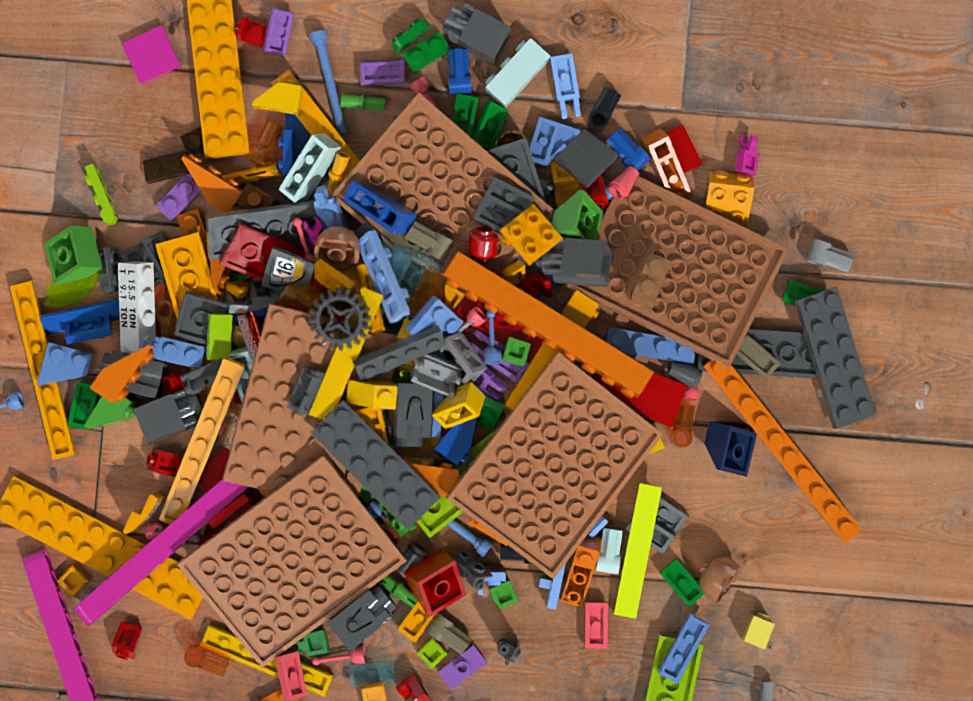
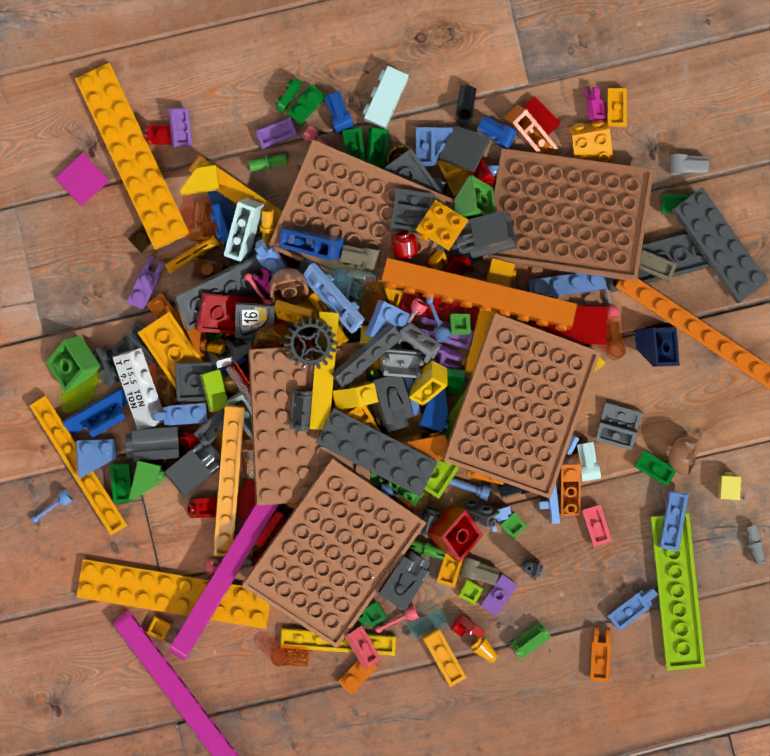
camera: 15 degrees left, 0 degrees up
lime hinge [84,163,118,225] -> none
orange slope [90,345,156,404] -> none
red bracket [112,621,143,660] -> none
light orange slope [123,493,166,534] -> none
dark brown plate [143,150,190,184] -> none
orange slope [182,153,243,212] -> none
medium blue piece [309,30,346,136] -> none
dark grey piece [442,3,511,66] -> none
light blue hinge [550,54,581,119] -> none
coral cone [609,166,639,200] -> none
neon yellow tile [614,482,662,619] -> none
medium nougat brick [631,253,671,309] -> none
dark grey cone [667,361,702,387] -> none
none -> light orange plate [607,88,627,128]

